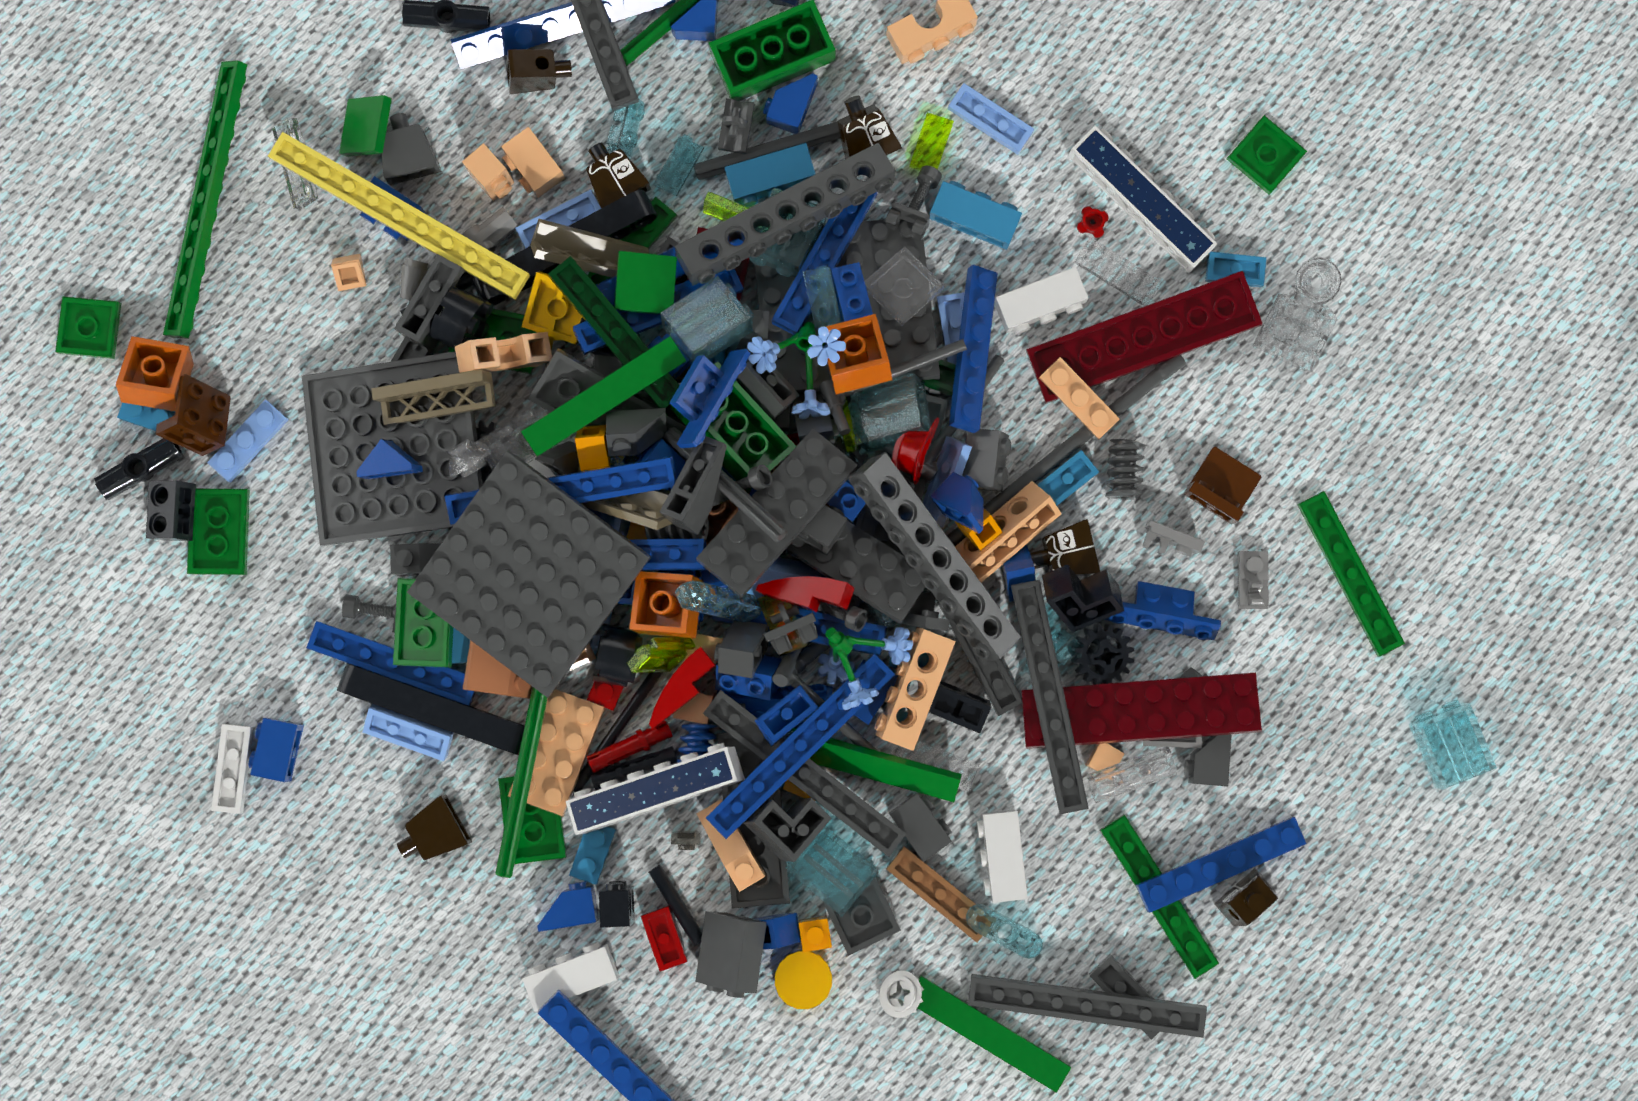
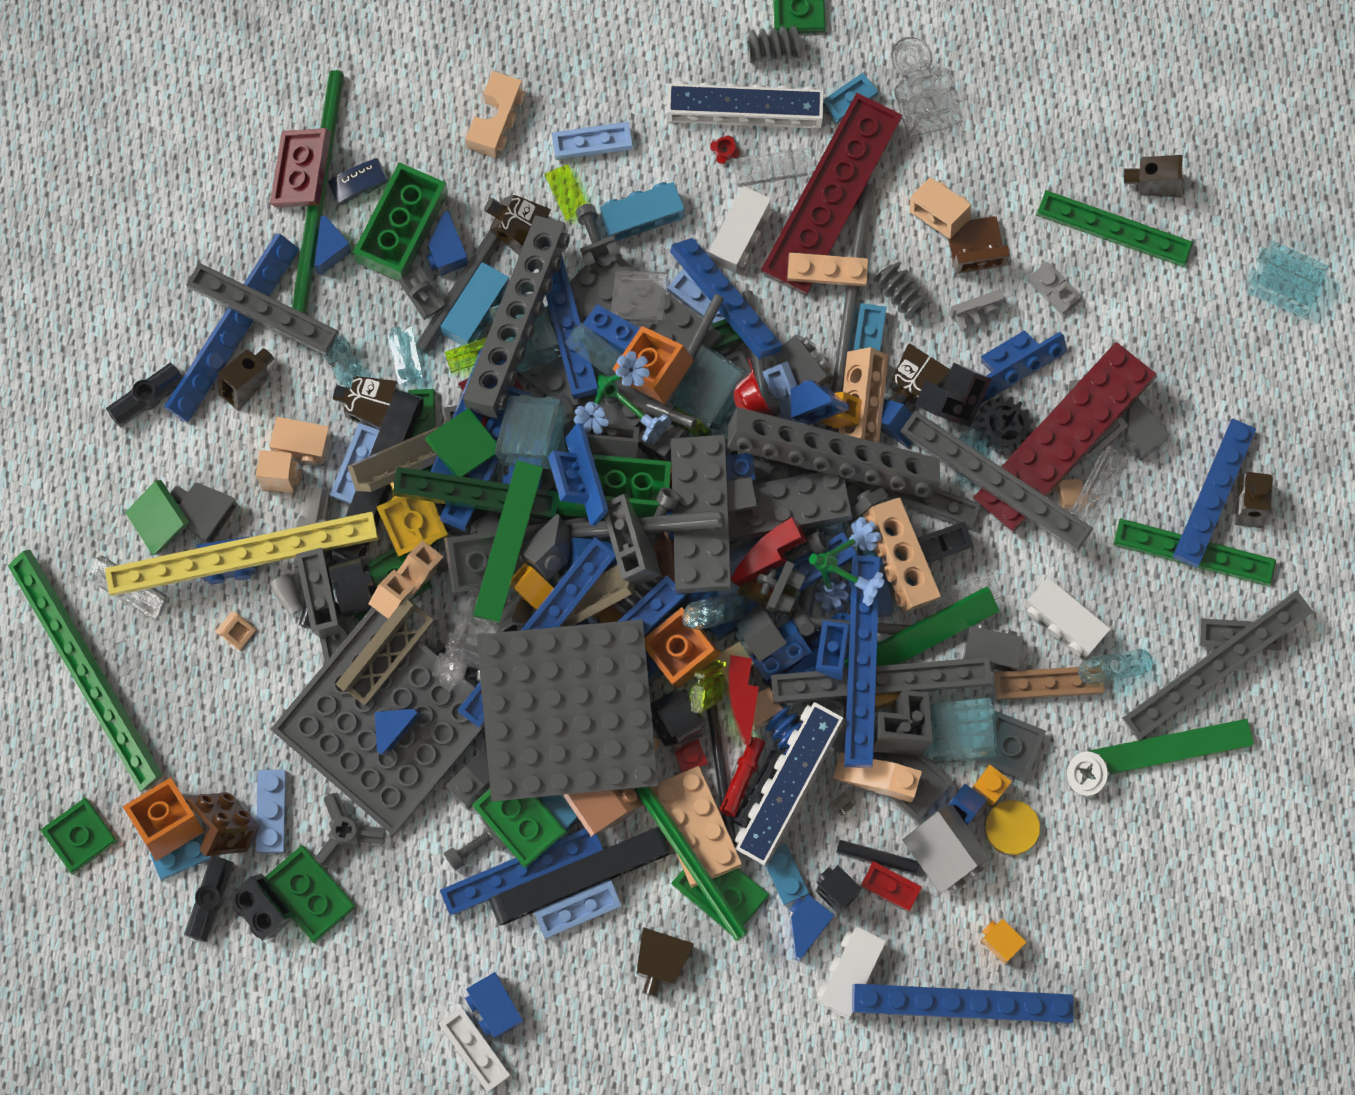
camera: 45 degrees left, 10 degrees down
none -> dark grey bush [315,793,386,868]
none -> dark grey piece [747,26,801,63]
none -> light nougat brick [910,177,971,239]
none -> light orange brick [981,918,1026,964]
none -> dark brown torso [1124,155,1183,198]

